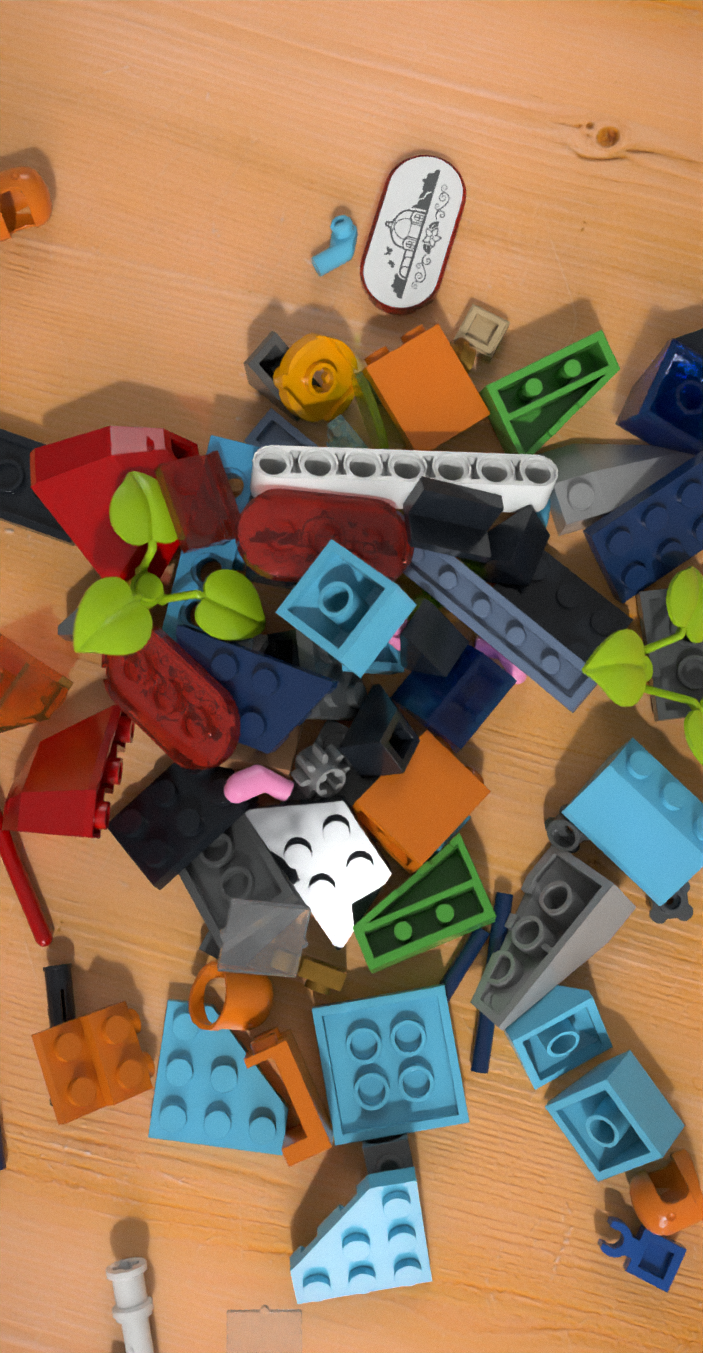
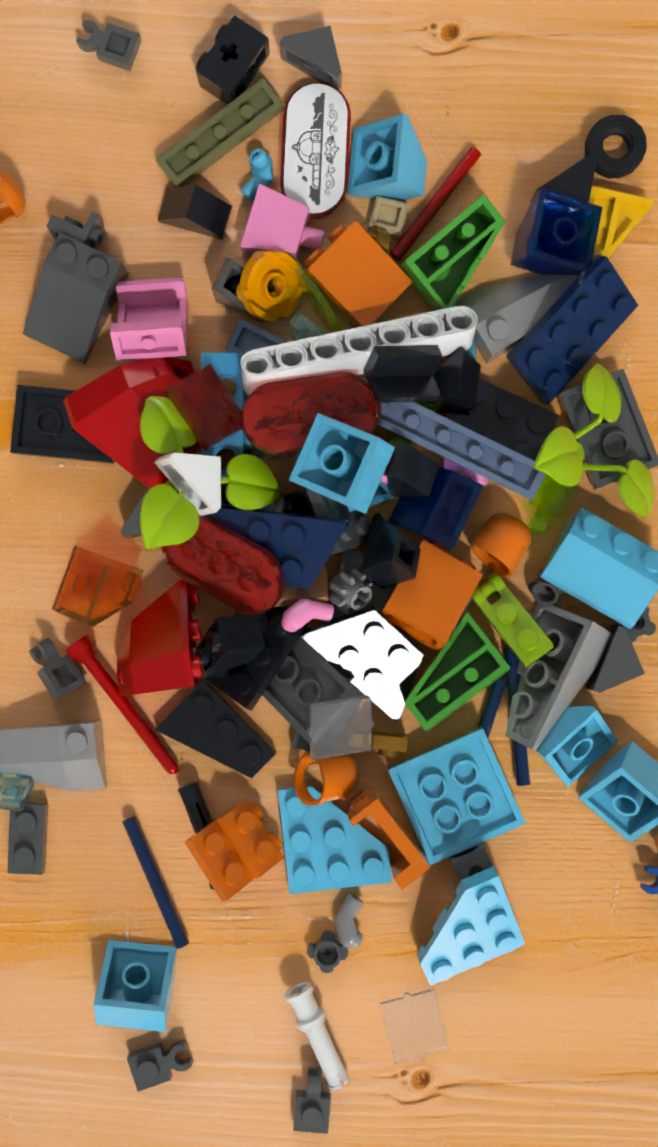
camera: 15 degrees left, 5 degrees up
none -> dark grey slope [23,232,129,364]
none -> dark grey bracket [46,212,105,248]
none -> dark grey plate [76,20,142,71]
none -> bright pink panel [110,277,189,361]
none -> white slope [154,452,221,516]
none -> black wing [155,680,277,779]
none -> olive plate [156,78,284,187]
none -> black slope [158,185,232,240]
none -> black slope [194,614,265,678]
none -> black brick [196,15,270,105]
none -> bright pink torso [241,184,325,262]
none -> dark grey slope [280,26,342,92]
none -> dark grey plate [307,930,348,973]
none -> light grey arm [334,893,364,948]
none -> medium azure slope [347,113,427,201]
none -> red bar [389,147,481,261]
none -> orange helmet [470,513,532,578]
none -> lime plate [471,572,554,668]
none -> clear neon green plate [528,474,576,534]
none -> dark grey slope [586,625,645,693]

